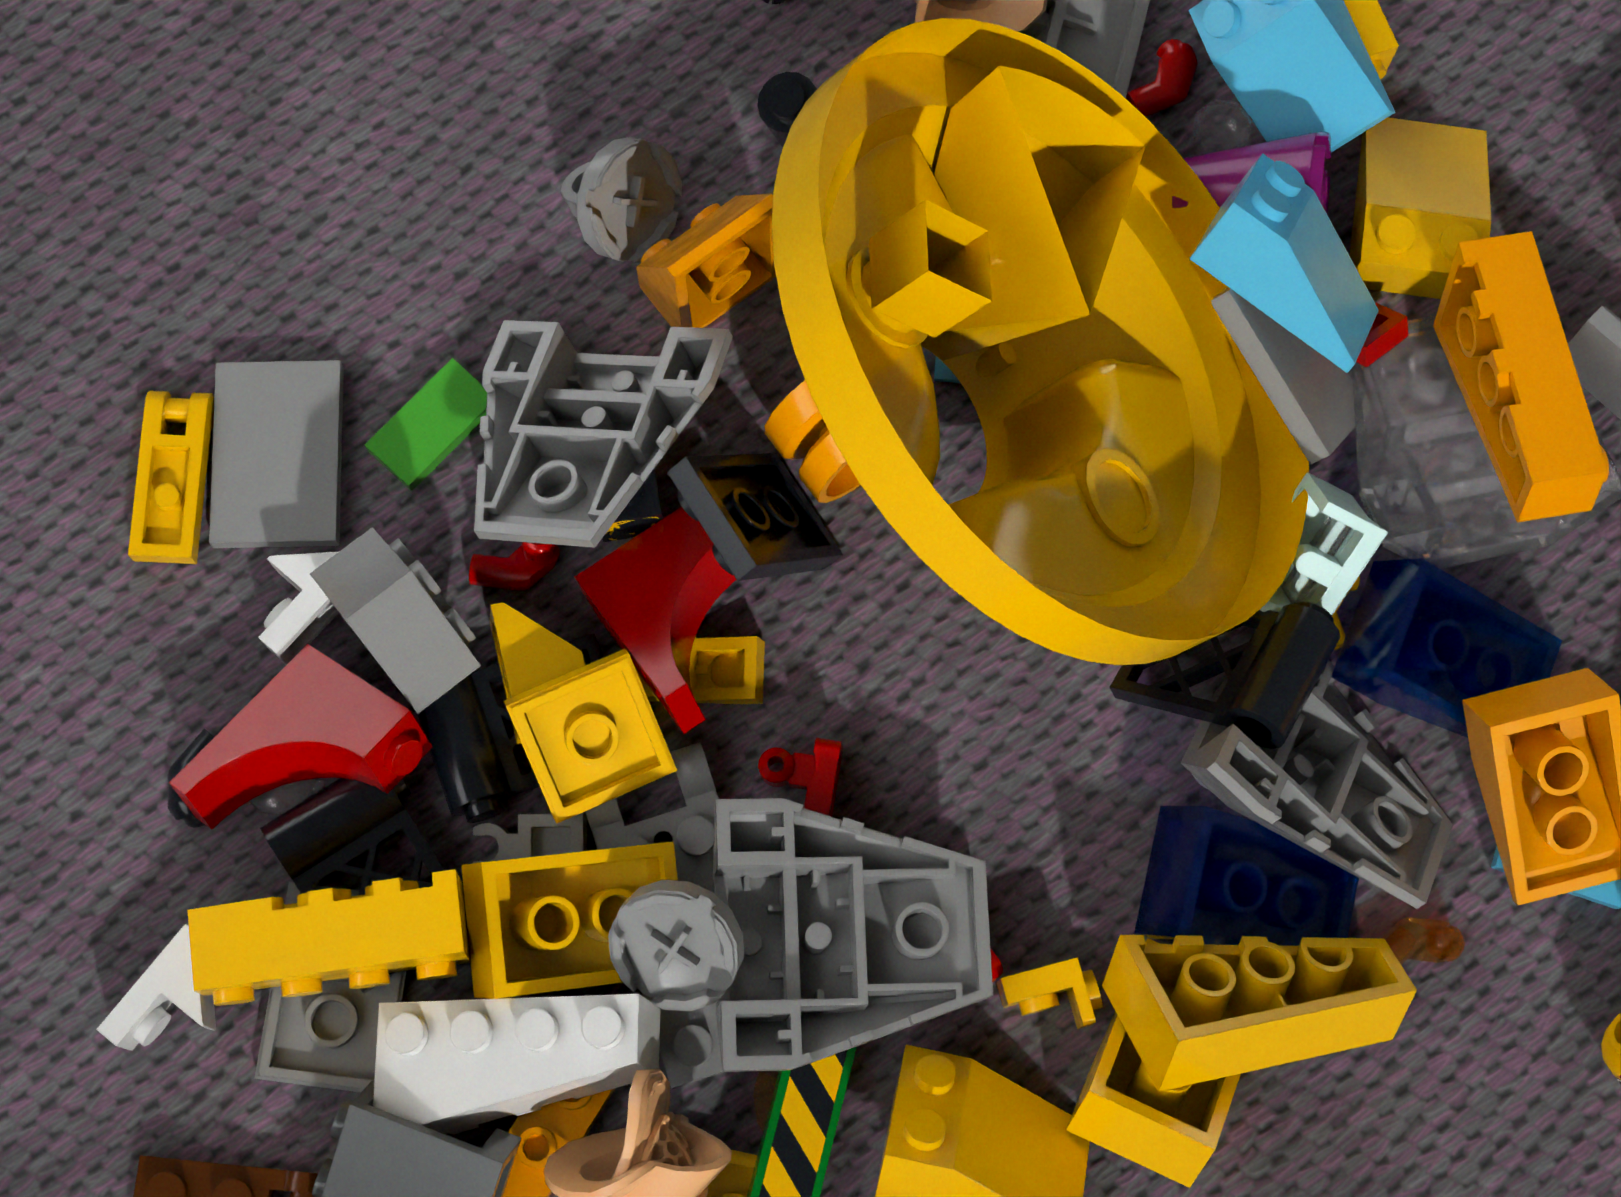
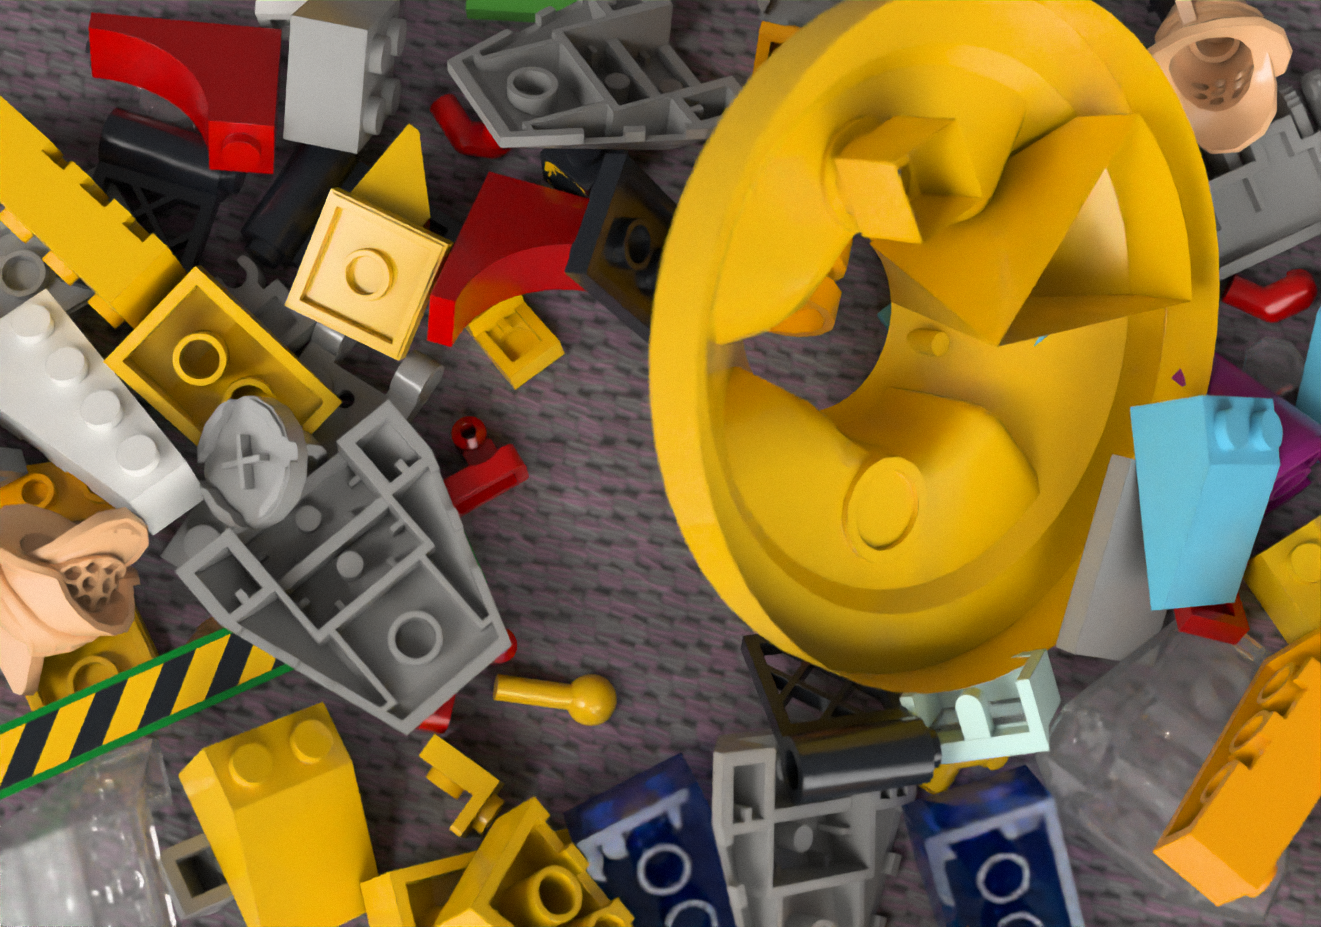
camera: 45 degrees right, 0 degrees up
none -> yellow bar [493,674,617,726]

